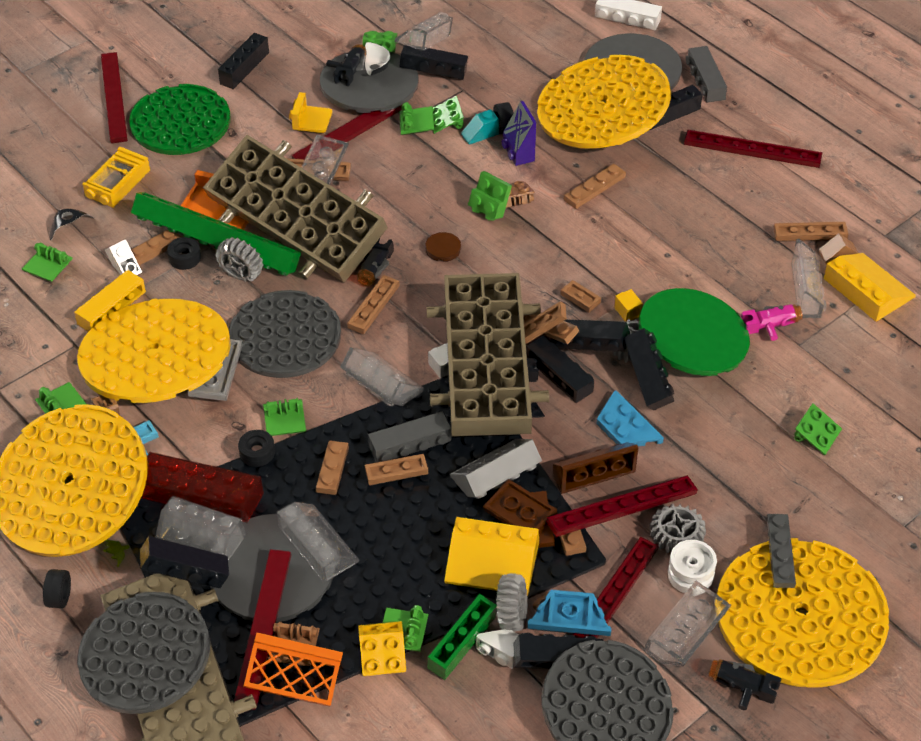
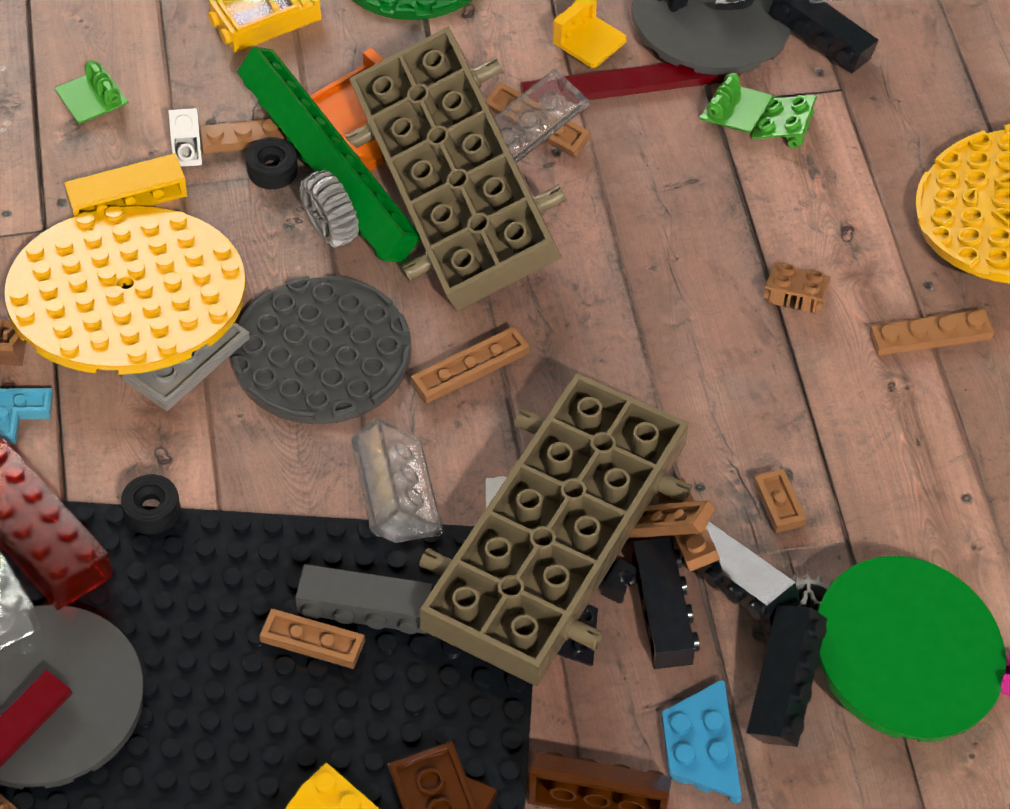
camera: 30 degrees right, 5 degrees up
black piece [49,209,94,240] -> none
bright green hinge [263,398,306,436] -> none
clear slope [277,502,359,582] -> none
medium nougat plate [316,441,349,495] -> none
black piece [357,238,394,286] -> none
reddish brown tile [425,232,461,262] -> none
light grey slope [450,439,542,499] -> none
teal slope [461,109,499,145] -> none
bright green plate [468,171,512,221] -> none
black tyre [493,102,514,134] -> none
dark purple slope [501,101,536,166] -> none
yellow brick [614,289,643,322] -> none

